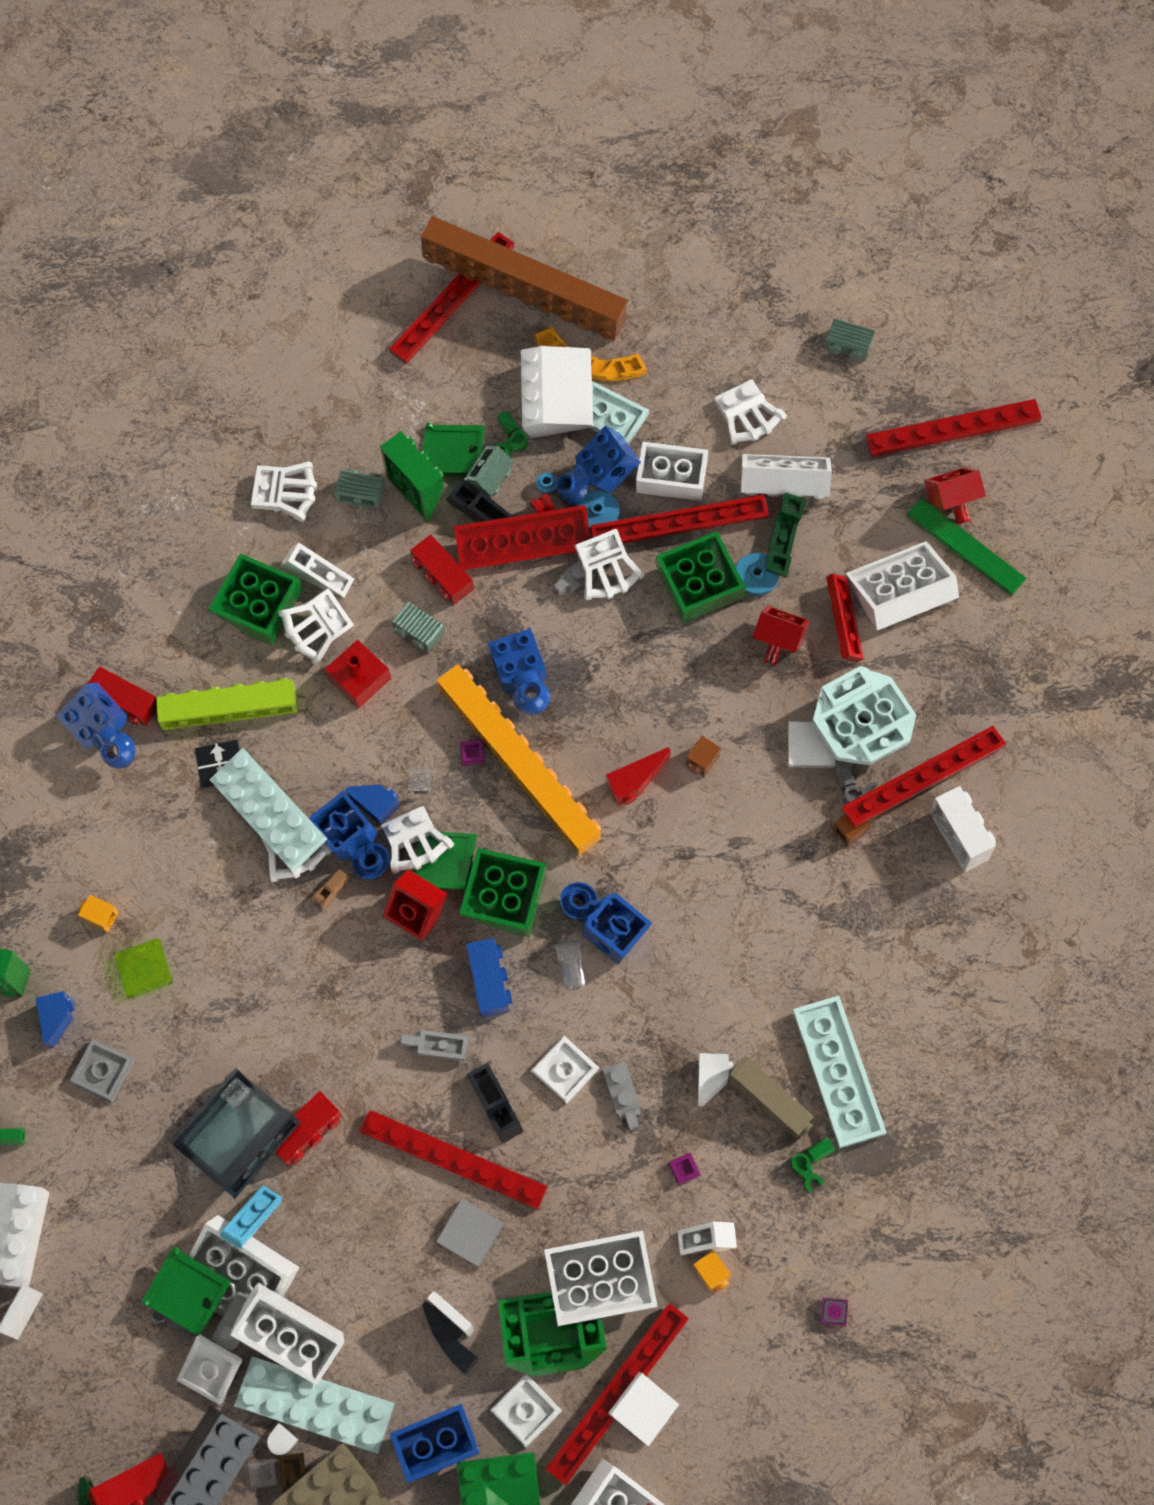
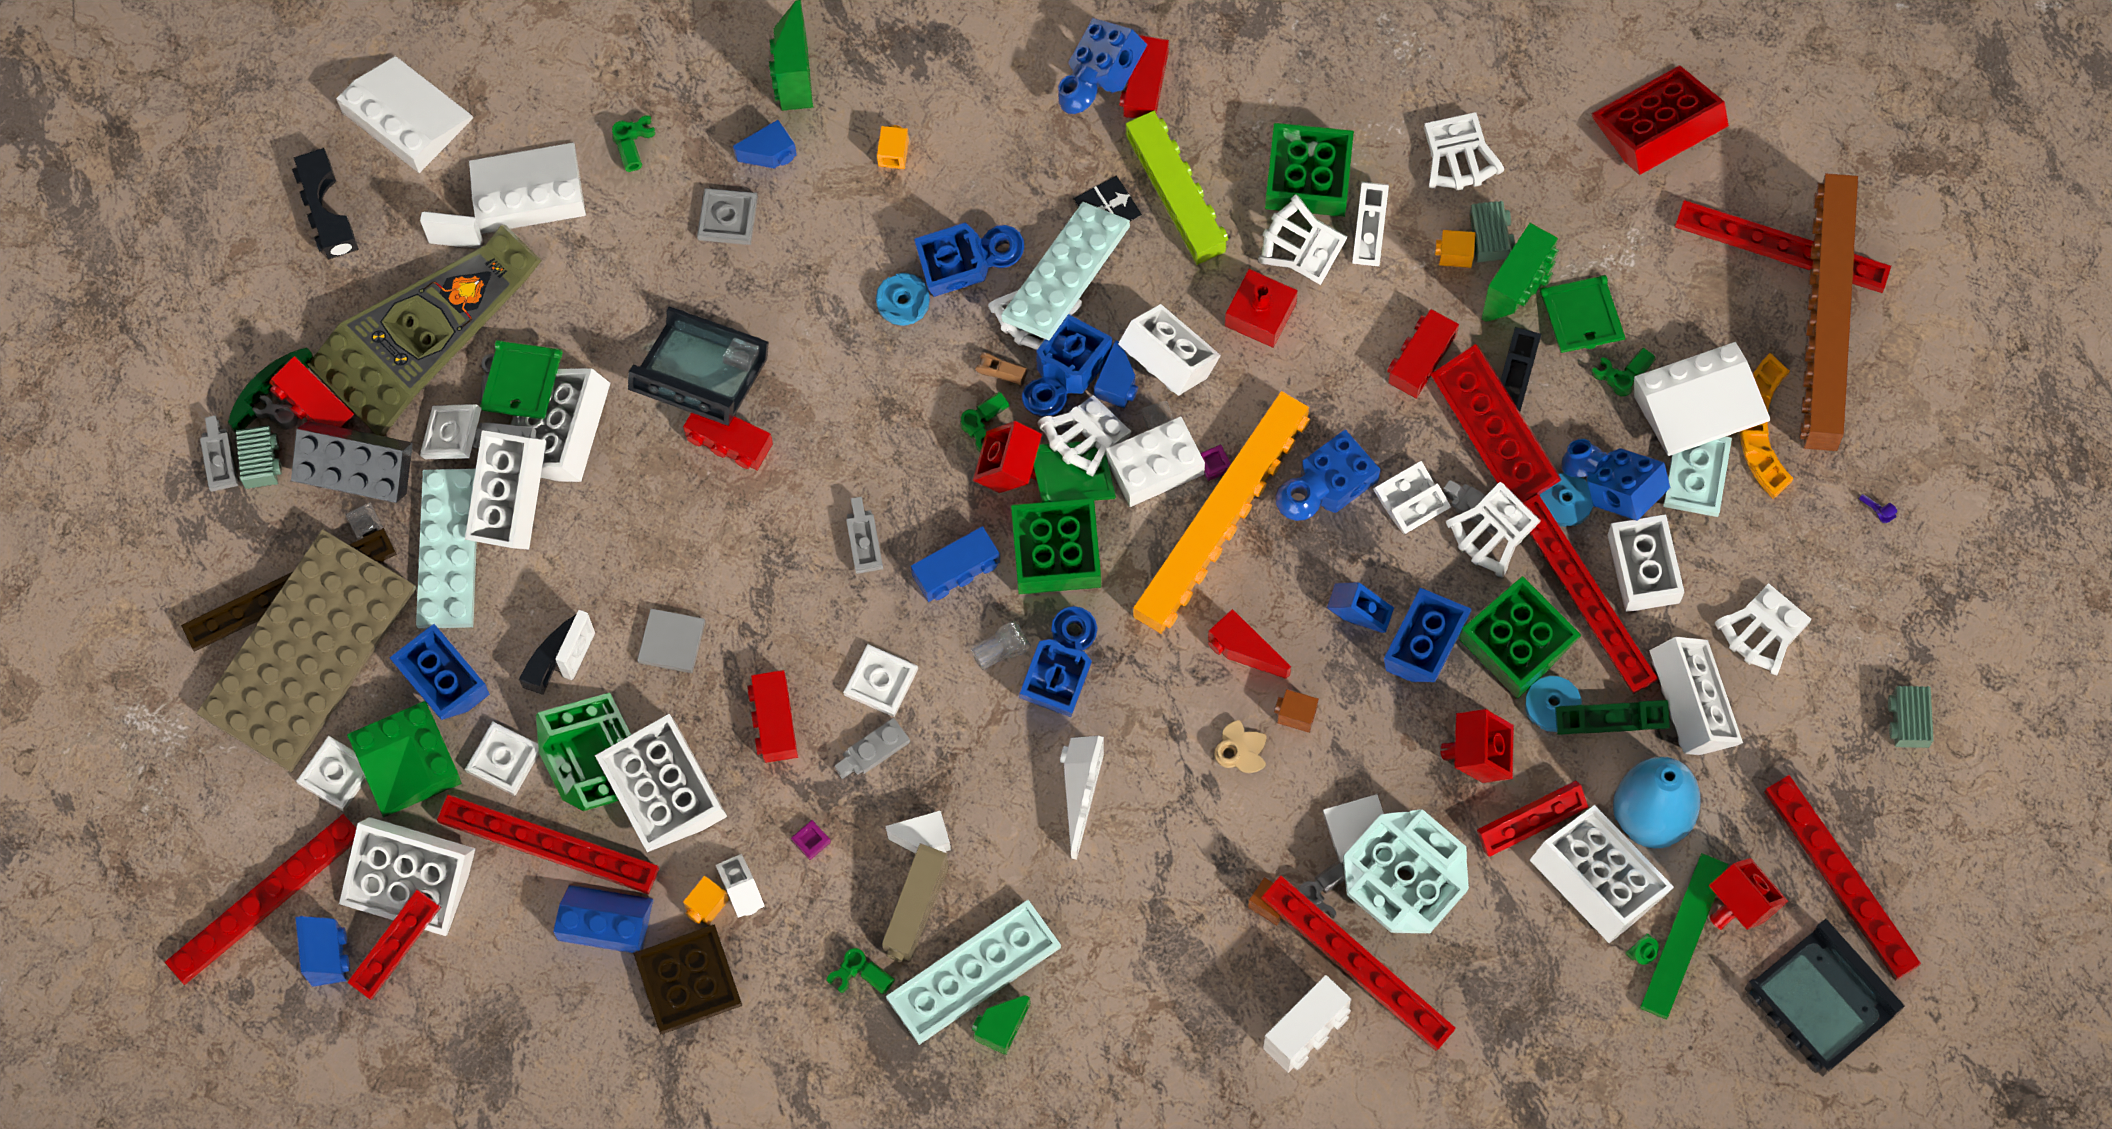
camera: 70 degrees right, 0 degrees up
clear neon green tile [114,938,174,999] -> none
medium azure tile [220,1185,283,1250] -> none
white tile [267,1423,299,1455] -> none
red plate [360,1110,548,1210] -> none
sand green brick [391,601,445,652] -> none
sand green brick [464,446,514,497] -> none
black slope [467,1063,523,1143] -> none
red wheel [530,493,554,513] -> none
dark azure plate [536,473,557,494] -> none
white tile [608,1372,679,1446] -> none
tile [821,1298,848,1327] -> none
none -> olive wing [308,225,542,436]
none -> blue slope [553,885,653,953]
none -> dark brown plate [633,924,743,1035]
none -> red brick [747,670,798,763]
none -> dark azure plate [876,273,930,326]
none -> blue brick [914,223,1024,297]
none -> green bar [960,391,1009,452]
none -> green slope [972,995,1031,1055]
none -> white wedge [1060,736,1104,860]
none -> white brick [1106,417,1205,507]
none -> white brick [1118,304,1221,396]
none -> tan plate [1214,720,1267,773]
none -> blue slope [1327,582,1394,633]
none -> white slope [1373,461,1451,534]
none -> blue slope [1384,588,1471,682]
none -> light orange brick [1435,230,1475,268]
none -> red slope [1591,65,1729,175]
none -> dark azure cylinder [1613,757,1701,848]
none -> green plate [1626,933,1659,965]
none -> clear light blue panel [1744,919,1905,1077]
none -> dark purple hand [1859,494,1897,523]

